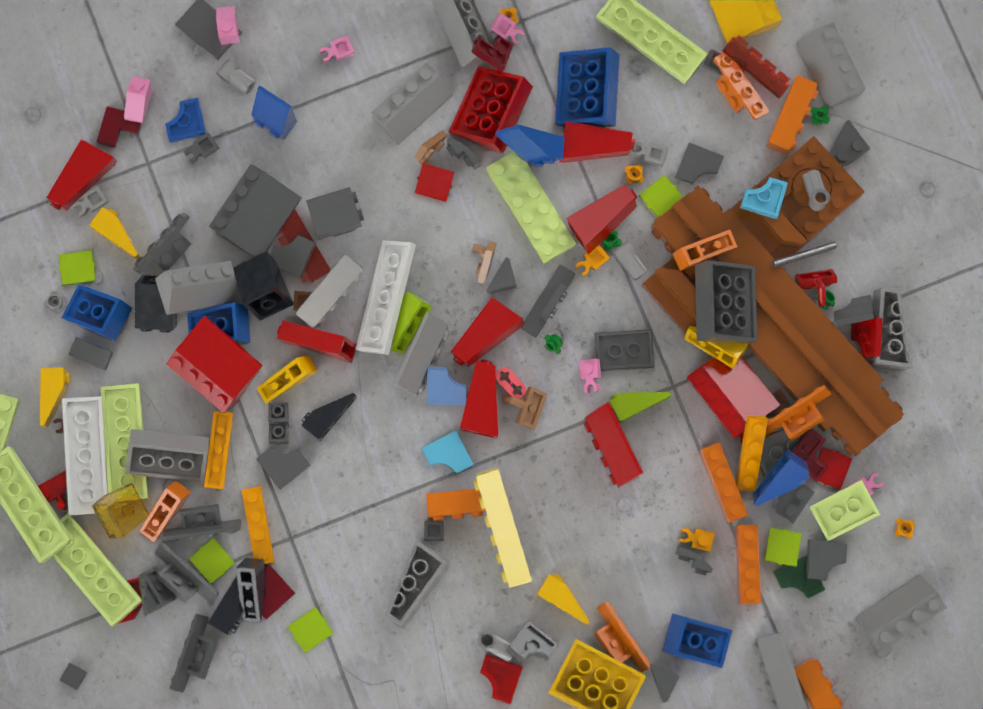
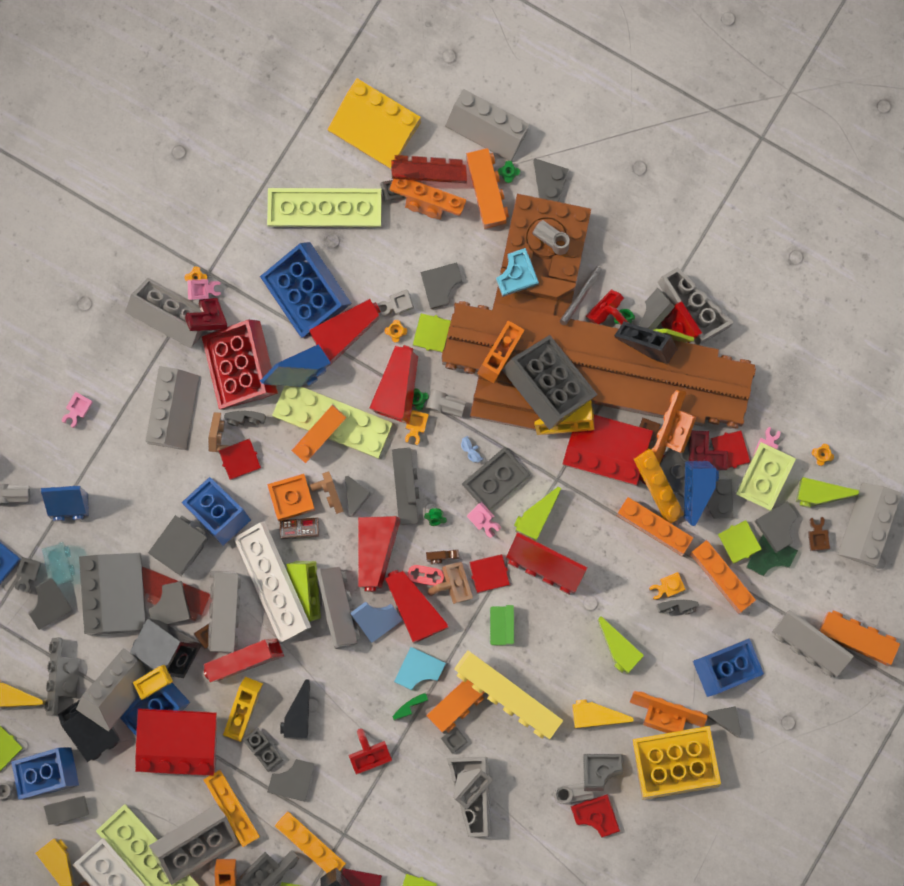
camera: 35 degrees left, 0 degrees up
none -> dark grey tile [28,577,72,630]
none -> clear light blue bracket [42,542,76,585]
none -> yellow tile [133,664,173,700]
none -> blue slope [181,477,251,546]
none -> orange plate [267,474,315,522]
none -> slope [280,517,319,540]
none -> orange slope [291,404,347,463]
none -> red plate [348,728,392,775]
none -> green slope [392,692,428,721]
none -> reddish brown plate [426,550,459,565]
none -> light grey slope [453,768,493,809]
none -> light blue piece [461,436,483,463]
none -> red piece [469,554,510,593]
none -> bright green panel [490,605,514,645]
none -> lime slope [597,616,644,674]
none -> black slope [614,321,678,364]
none -> lime piece [654,329,694,342]
none -> lime slope [795,477,859,508]
none -> reddish brown plate [808,517,830,551]

